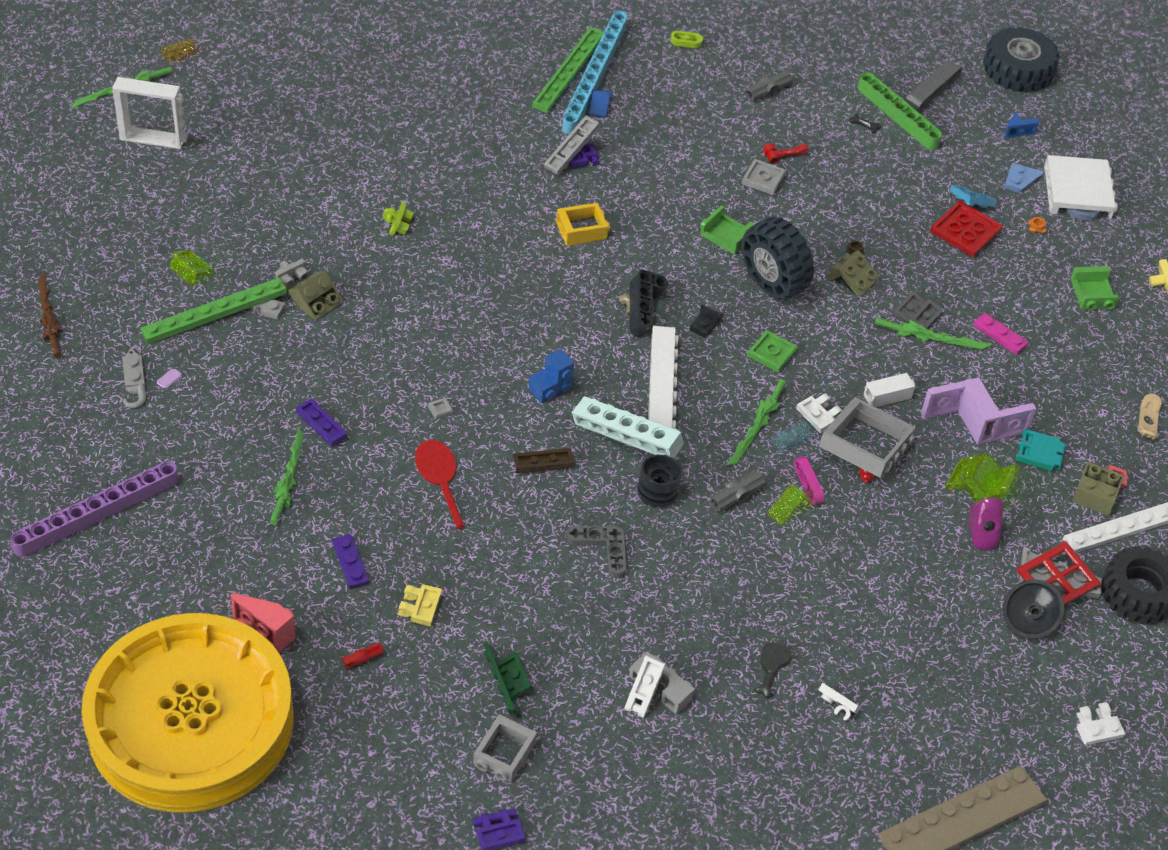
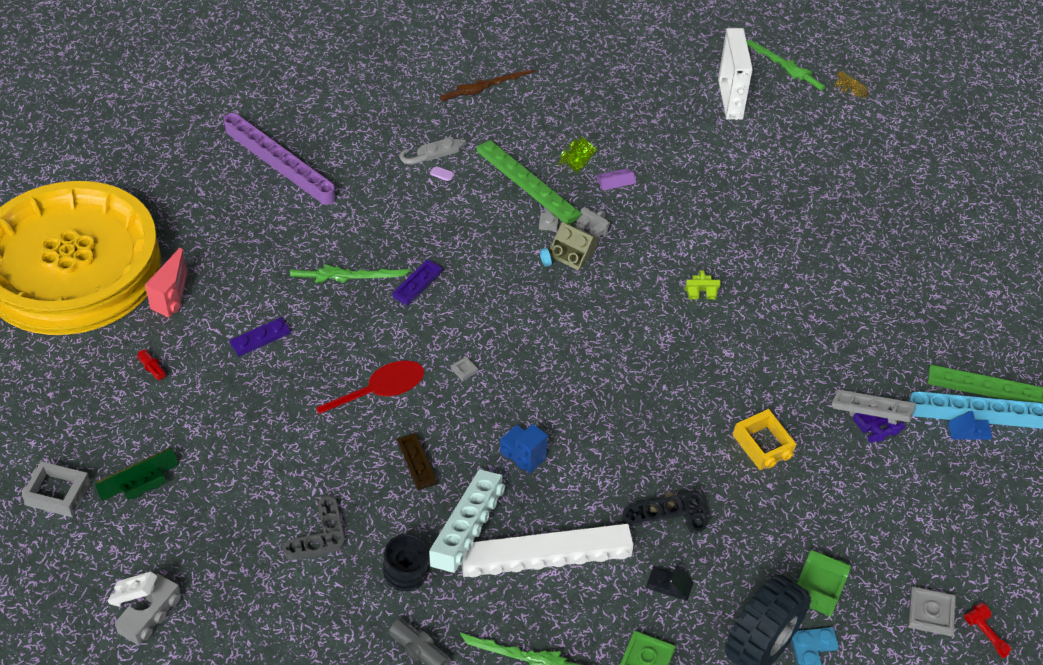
camera: 80 degrees right, 0 degrees up
light yellow plate [398,584,442,627] -> none
none -> medium azure tile [539,248,552,267]
none -> medium lavender slope [595,168,635,190]

